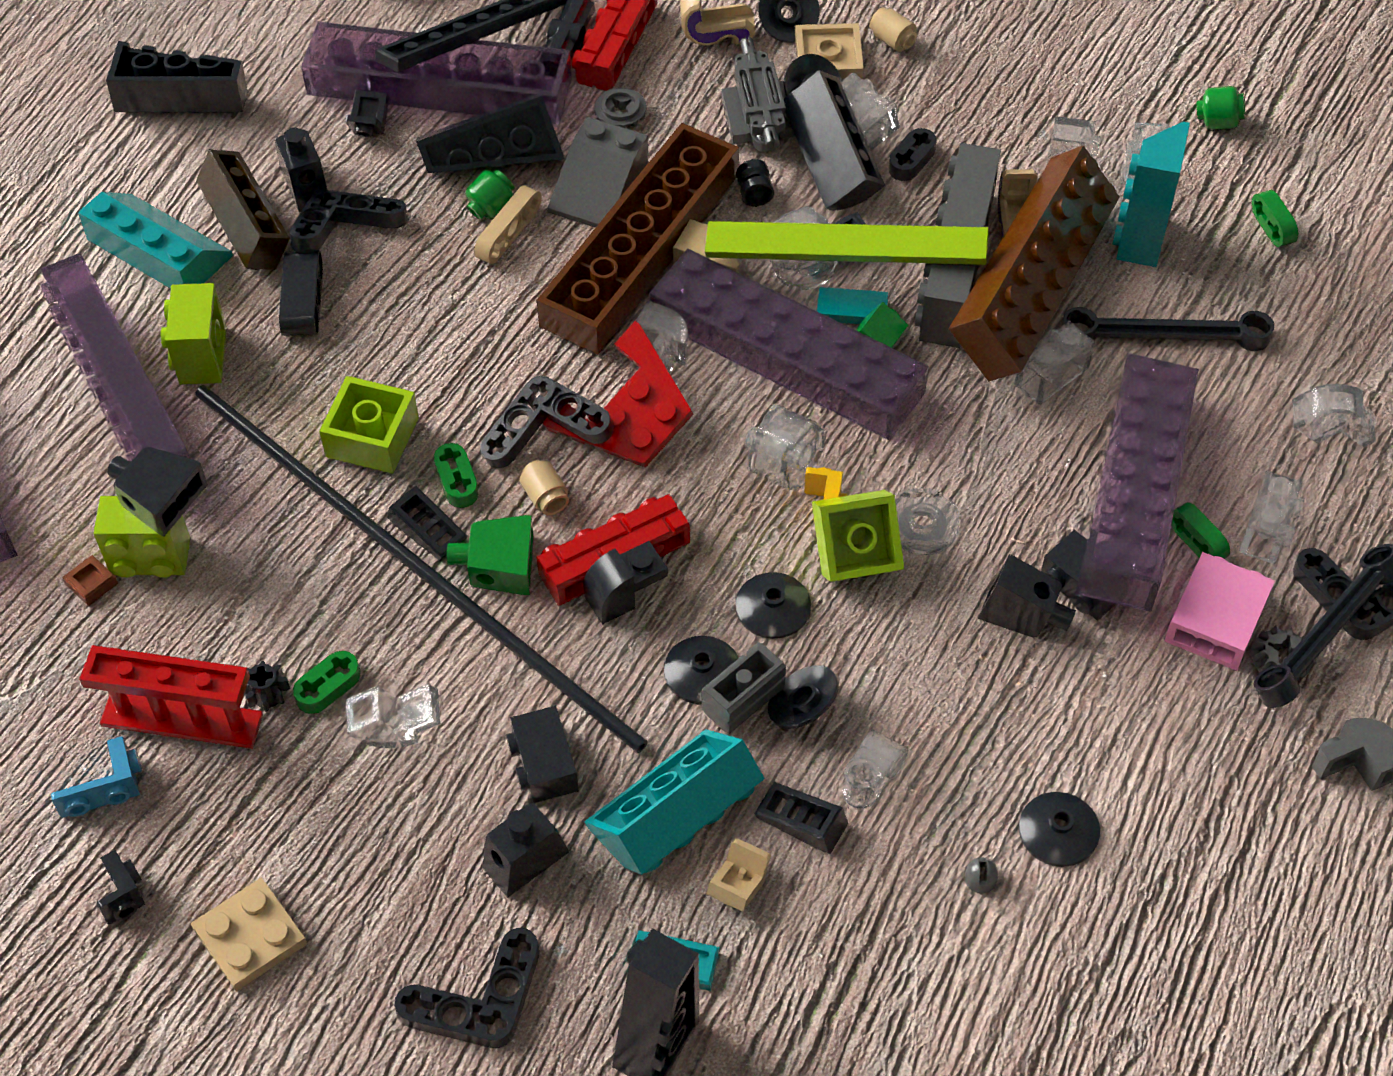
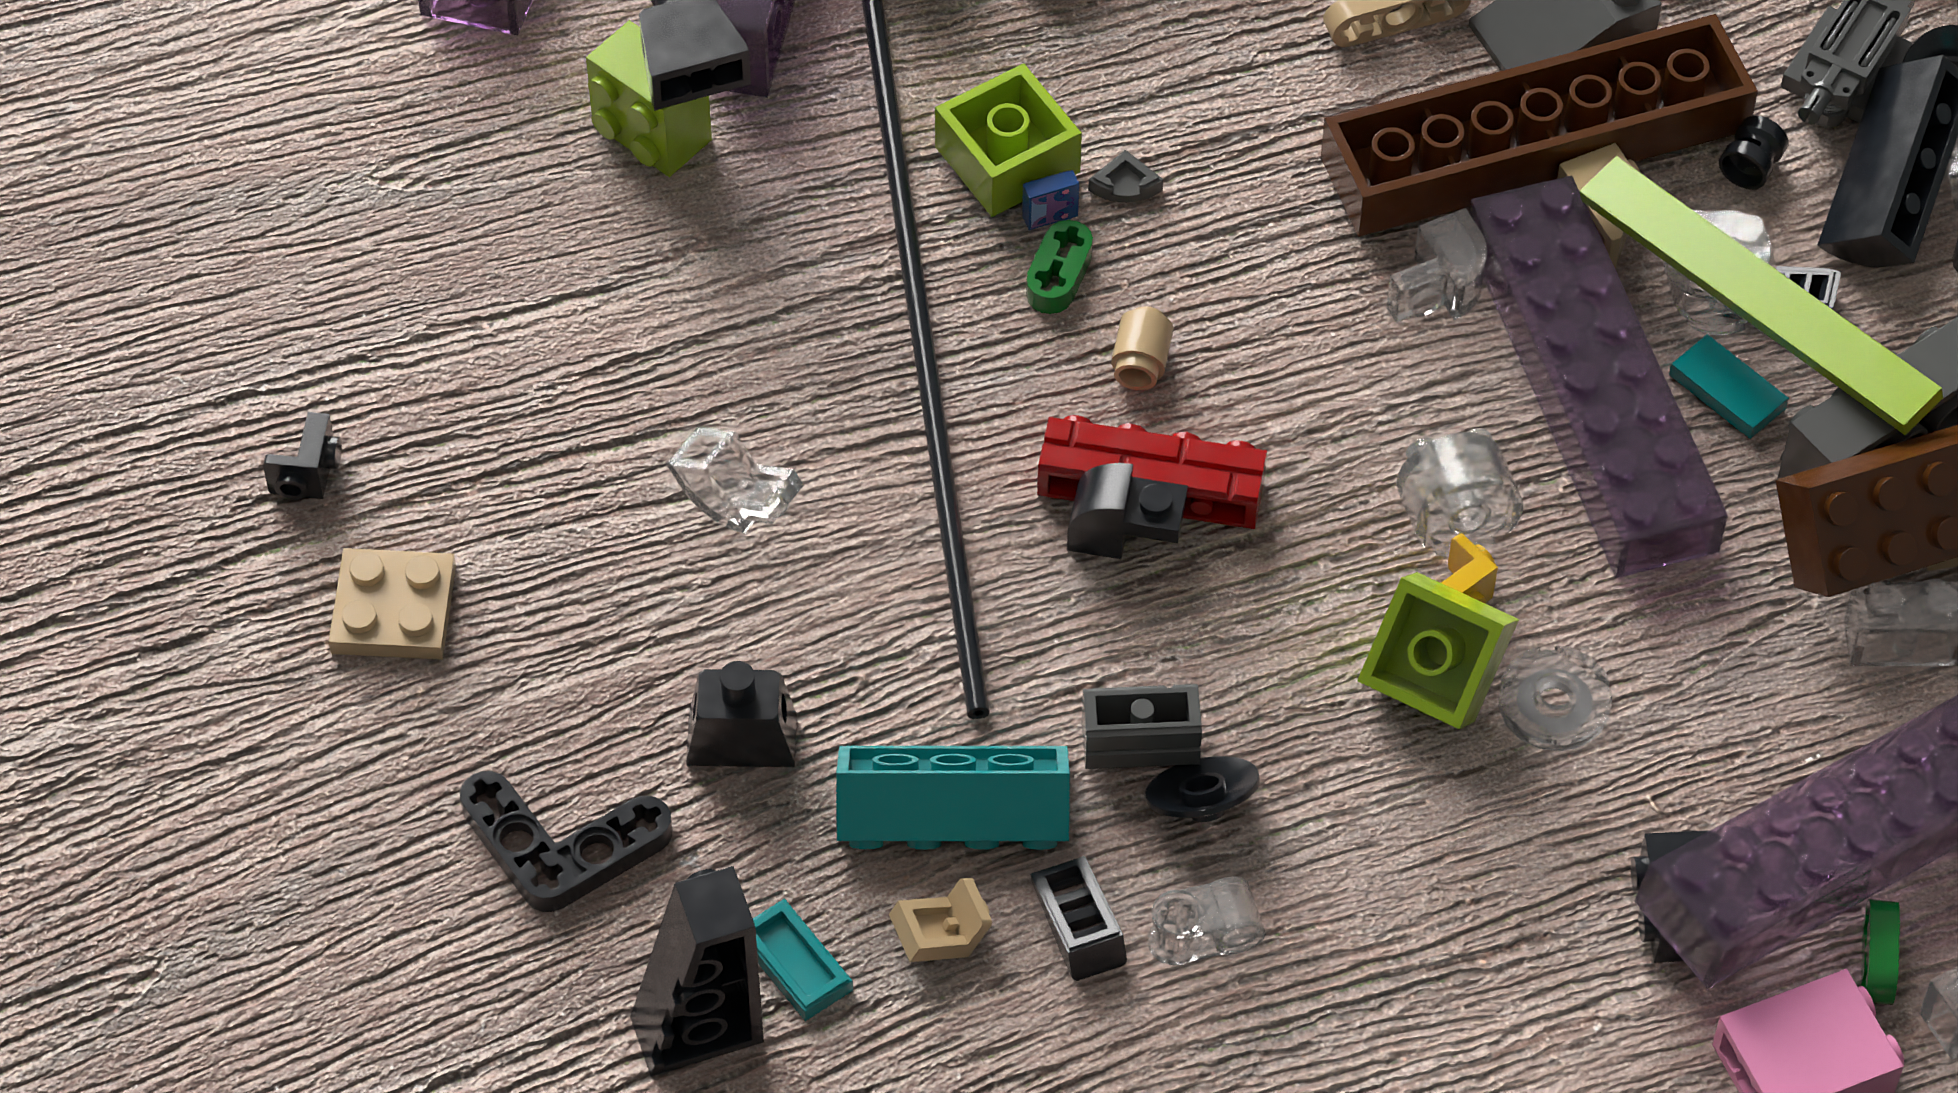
camera: 40 degrees right, 0 degrees up
dark azure bracket [51,736,142,818] -> none
copper tile [62,555,118,606] -> none
red fence [79,645,263,749] -> none
black gear [244,660,290,712] -> none
green beam [293,651,361,714] -> none
black slope [387,486,468,561] -> none
green torso [447,515,534,595] -> none
black beam [480,376,615,468] -> none
black brick [506,705,579,803] -> none
red wing [542,320,694,468] -> none
black dish [664,636,739,704] -> none
black dish [736,572,811,639] -> none
green brick [846,302,909,365] -> none
black torso [978,554,1076,638] -> none
none -> blue tile [1022,170,1079,230]
none -> dark grey tile [1088,150,1163,203]

